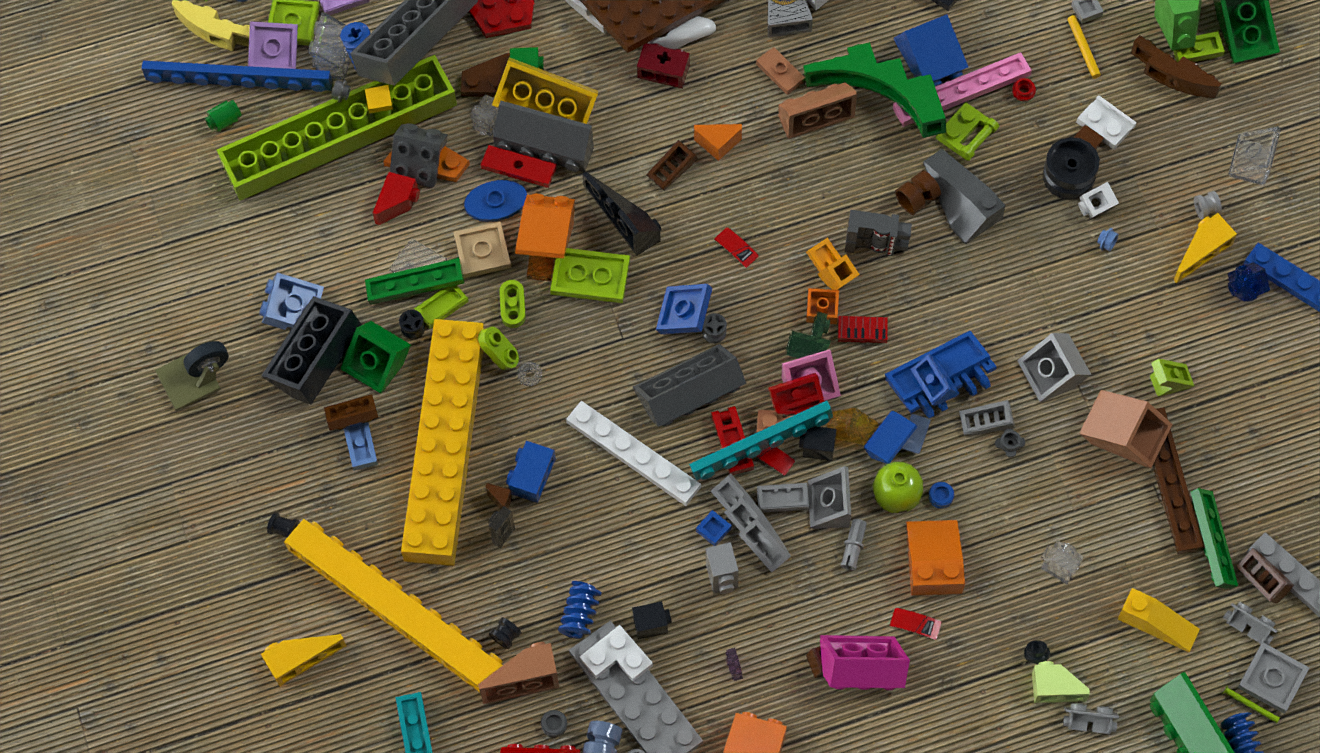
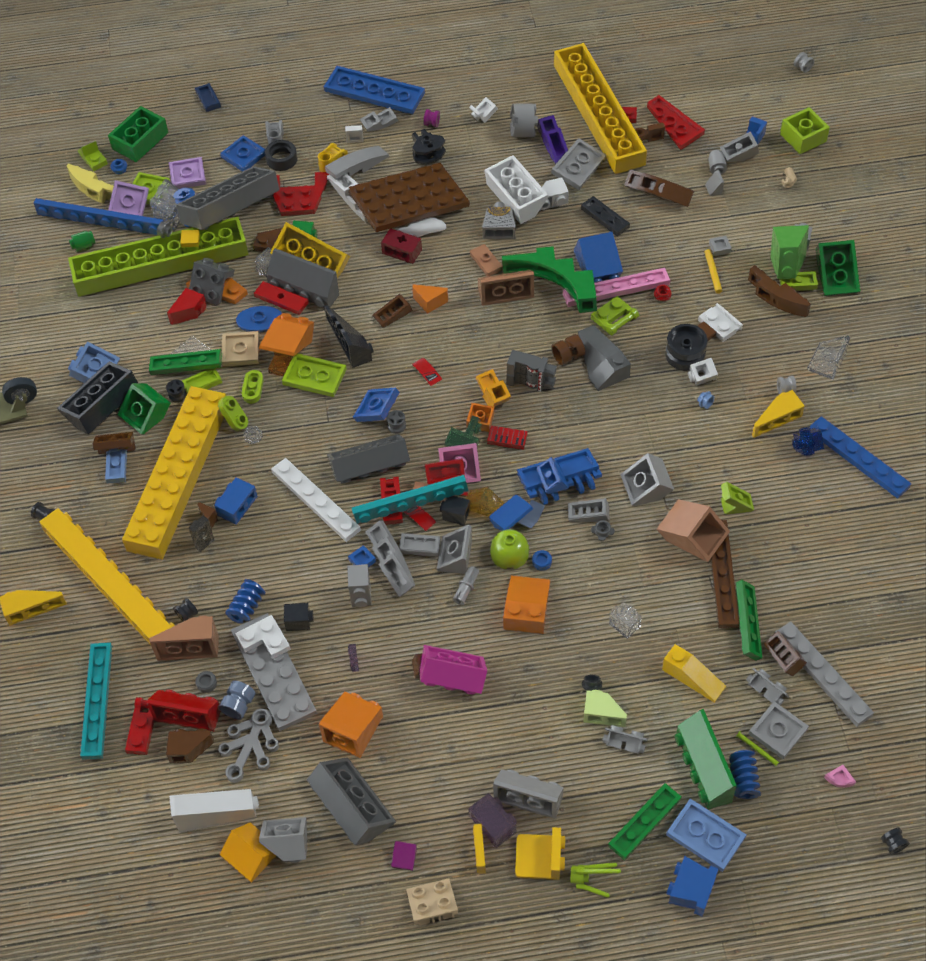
camera: 10 degrees right, 10 degrees down
red sticker [890,608,942,640] -> none

